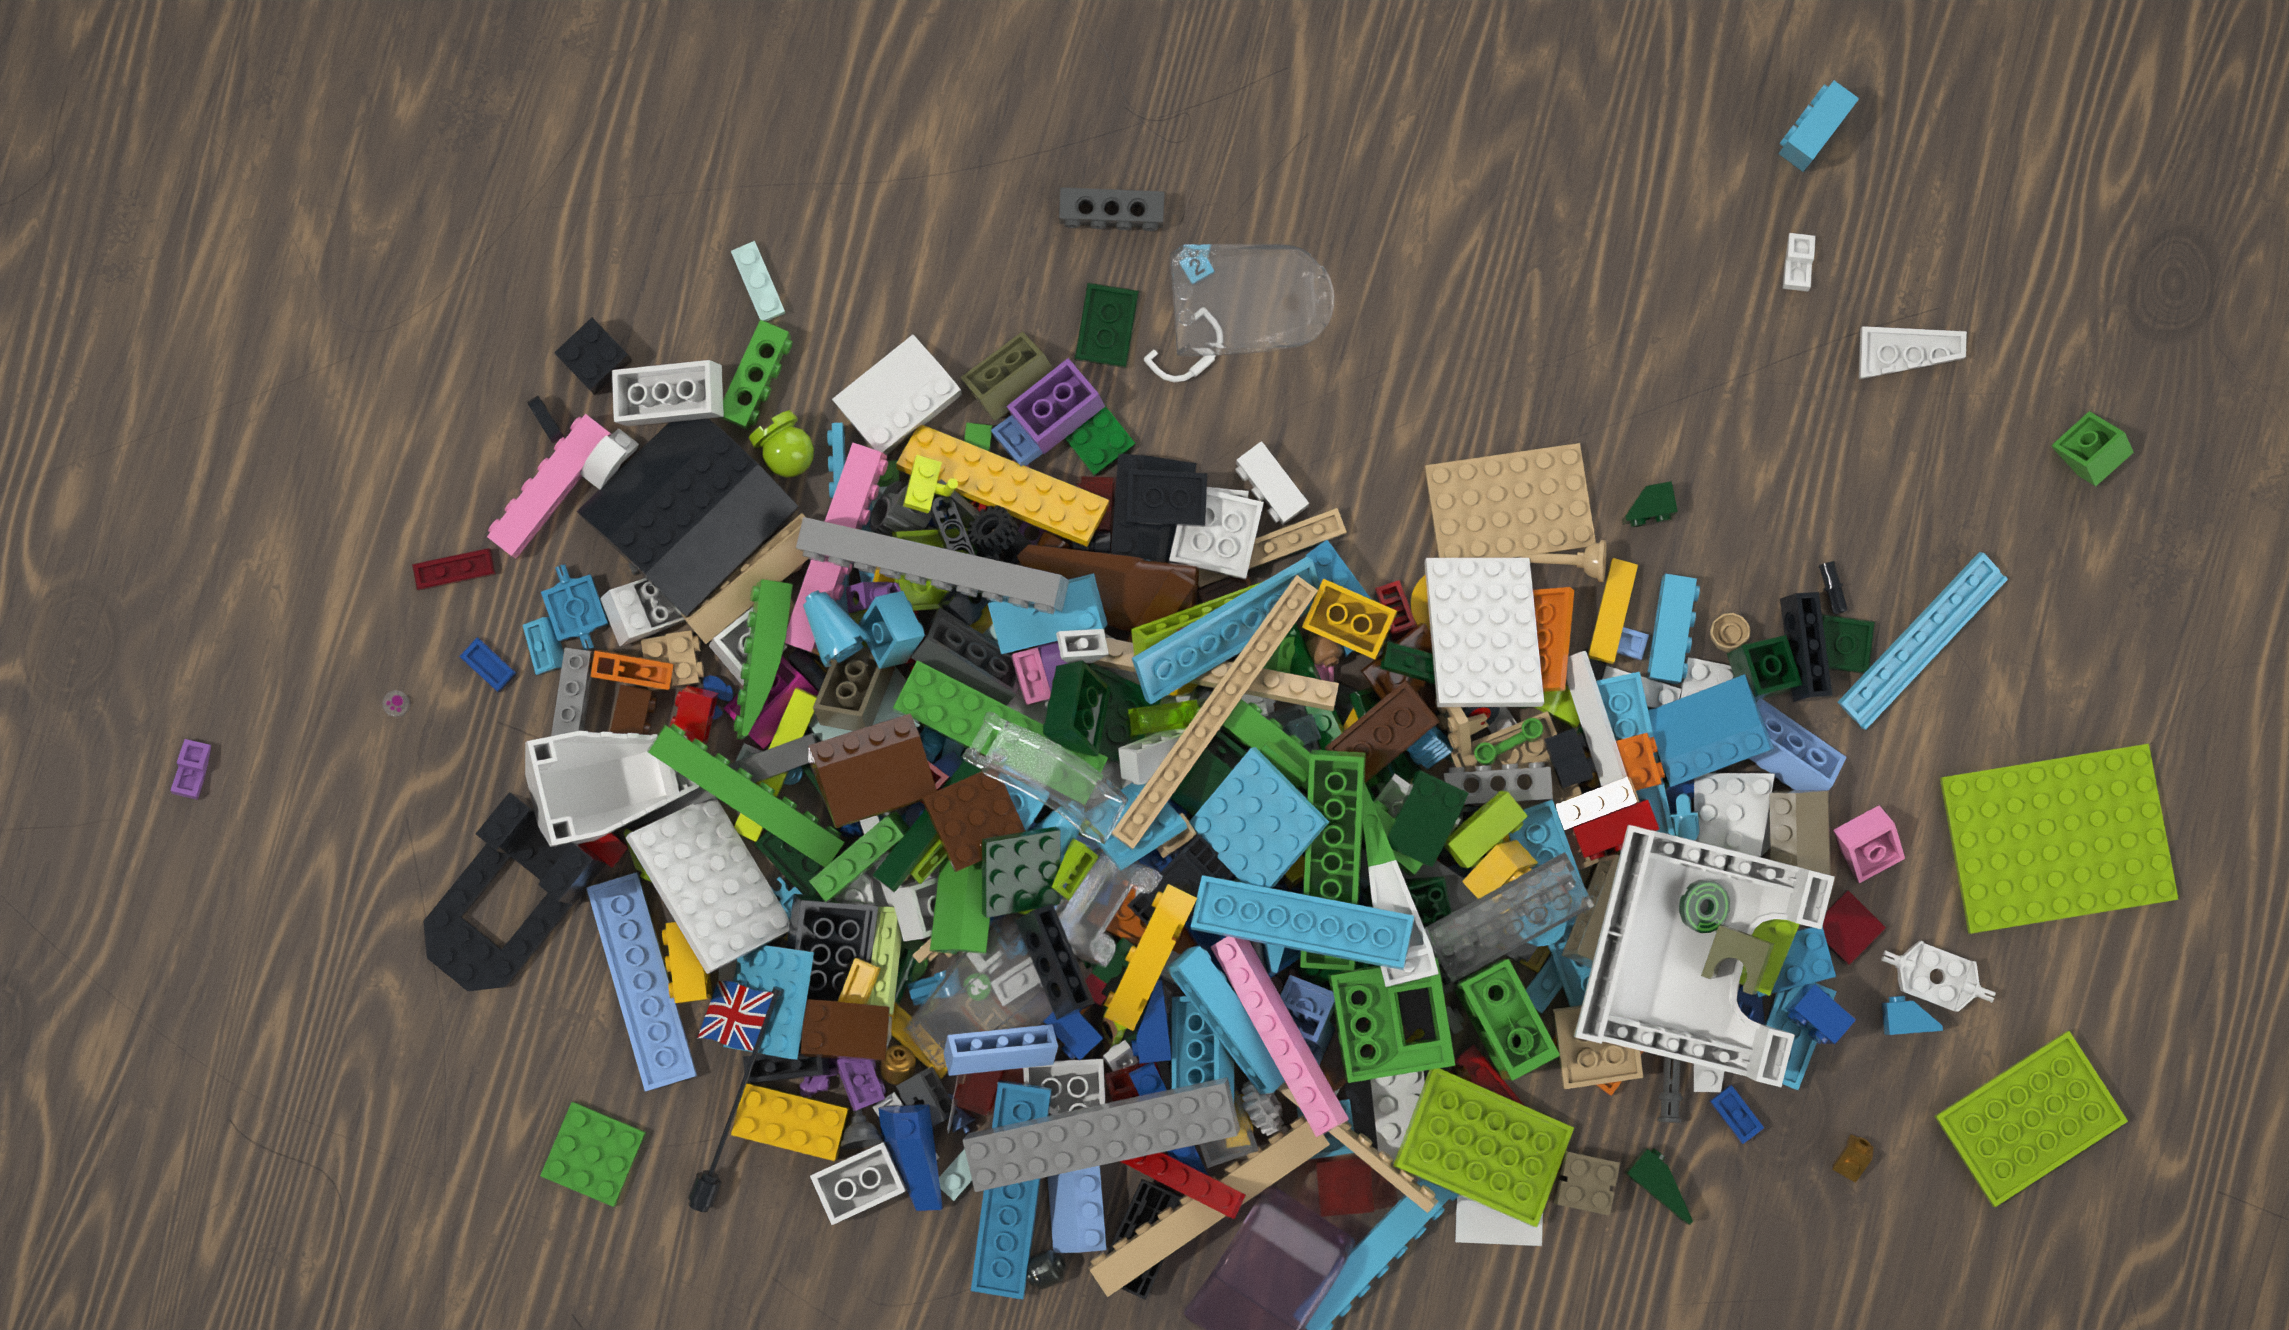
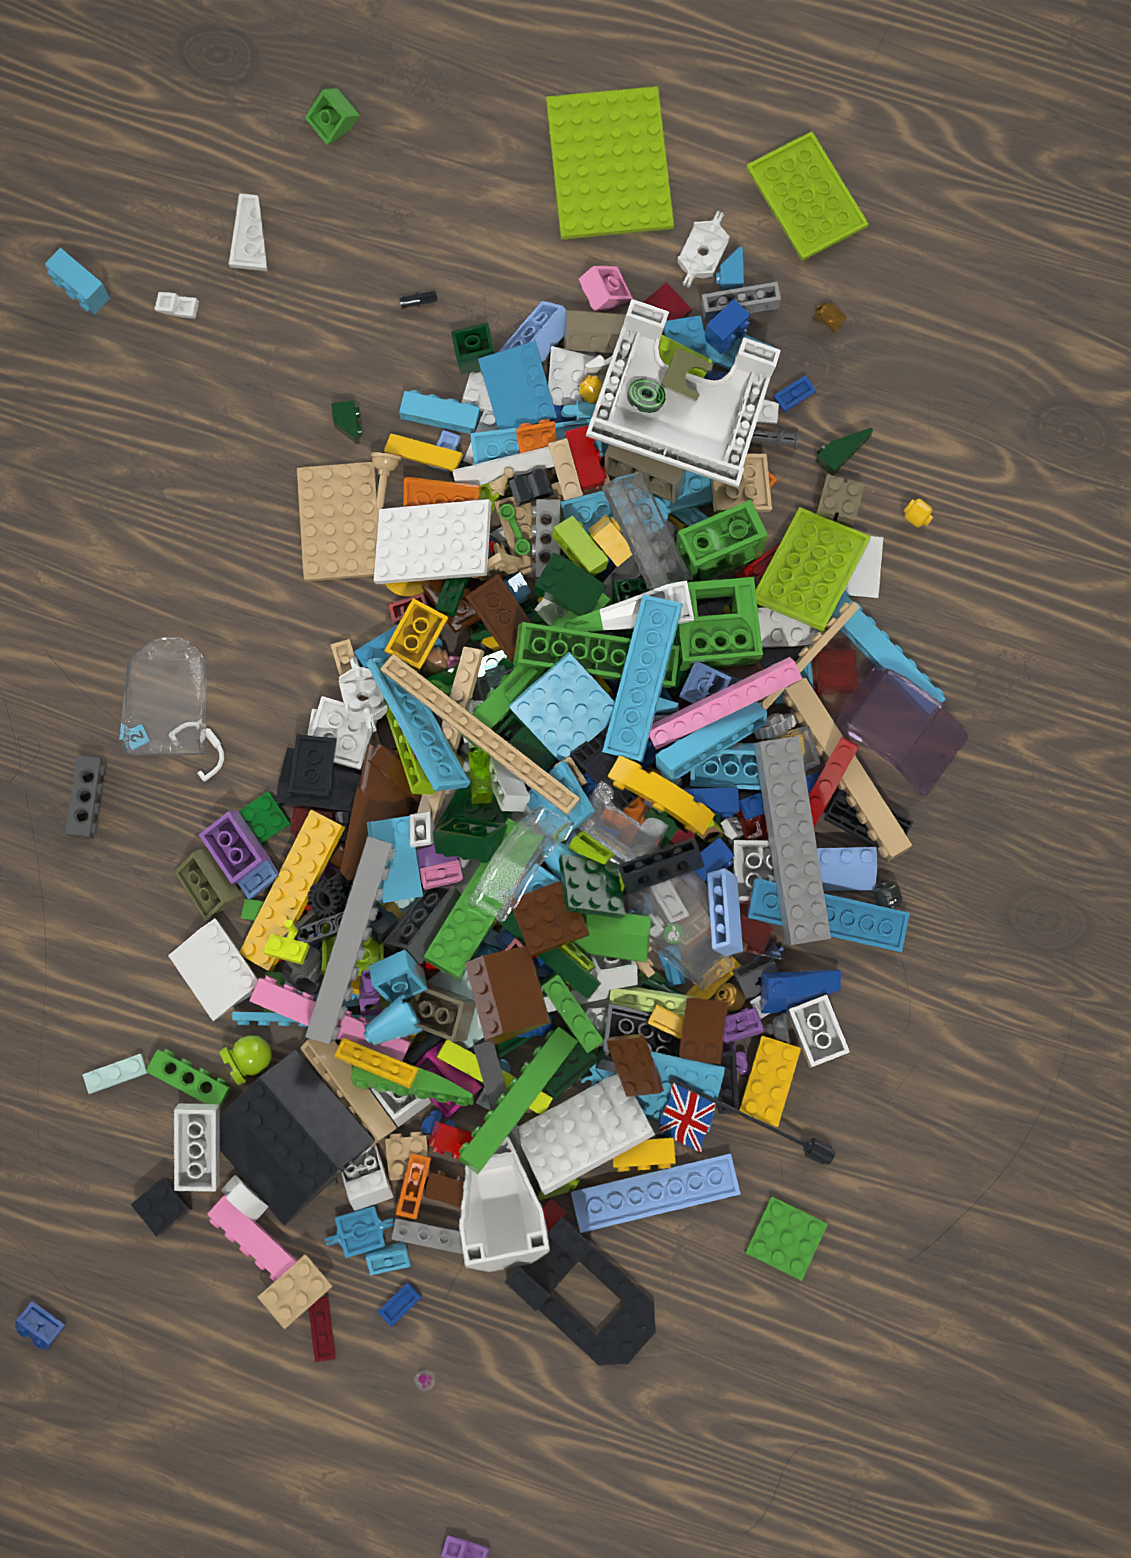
camera: 85 degrees left, 5 degrees down
black beam [527,395,564,443] -> none
light aqua plate [939,1149,972,1201] -> none
dark green tile [1075,283,1139,368] -> none
white brick [1235,441,1309,525] -> none
tan hair [1710,613,1750,652] -> none
black brick [1780,592,1832,702] -> none
dark green tile [1822,615,1875,674] -> none
medium azure plate [1837,552,2008,730] -> none
none -> blue bracket [15,1301,65,1351]
none -> tan plate [258,1254,333,1329]
none -> yellow tile [334,1038,419,1089]
none -> white plate [339,657,387,733]
none -> tan piece [489,467,514,496]
none -> yellow head [578,374,603,404]
none -> white slope [584,355,613,376]
none -> reddish brown plate [606,1034,664,1097]
none -> light grey brick [701,282,781,321]
none -> yellow head [903,499,933,528]

